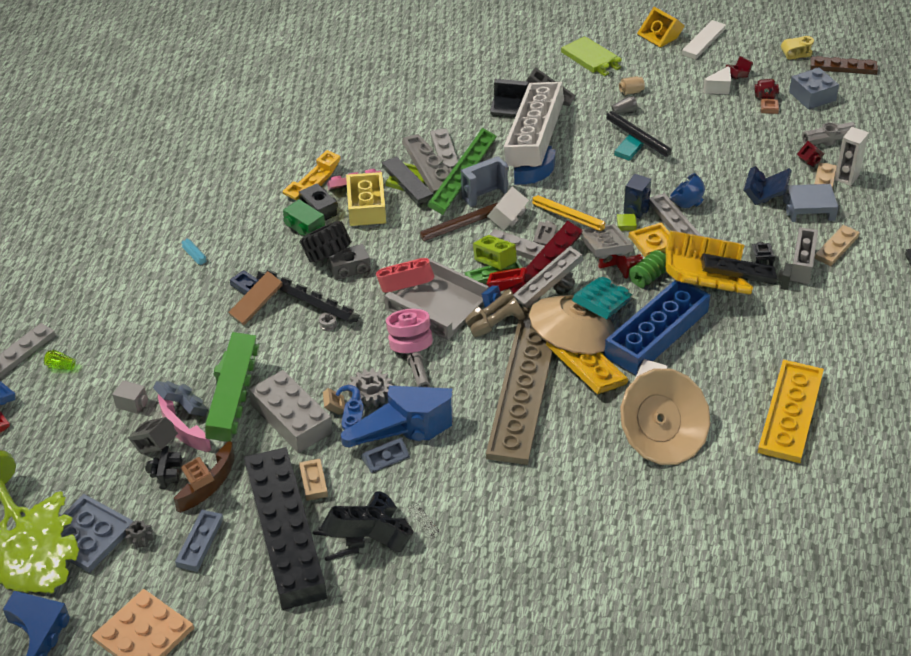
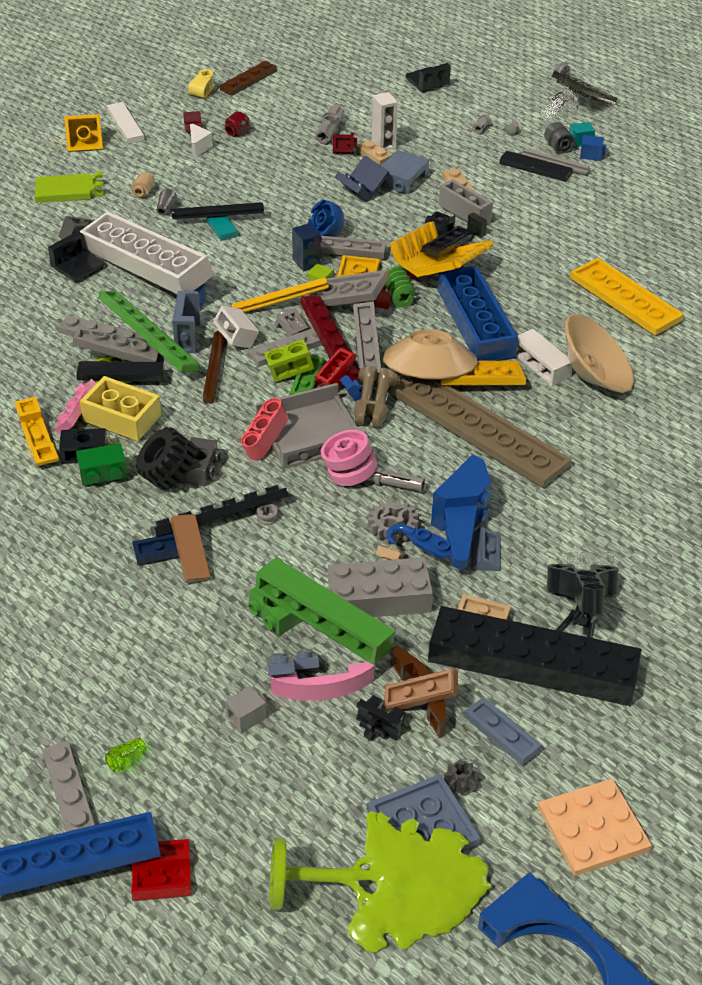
camera: 60 degrees left, 0 degrees up
dark grey brick [128,417,178,454] -> none
medium azure axle [181,239,207,265] -> none
teal plate [572,277,633,319] -> none
nougat tile [760,99,779,114] -> none
sand blue brick [789,68,839,110] -> none

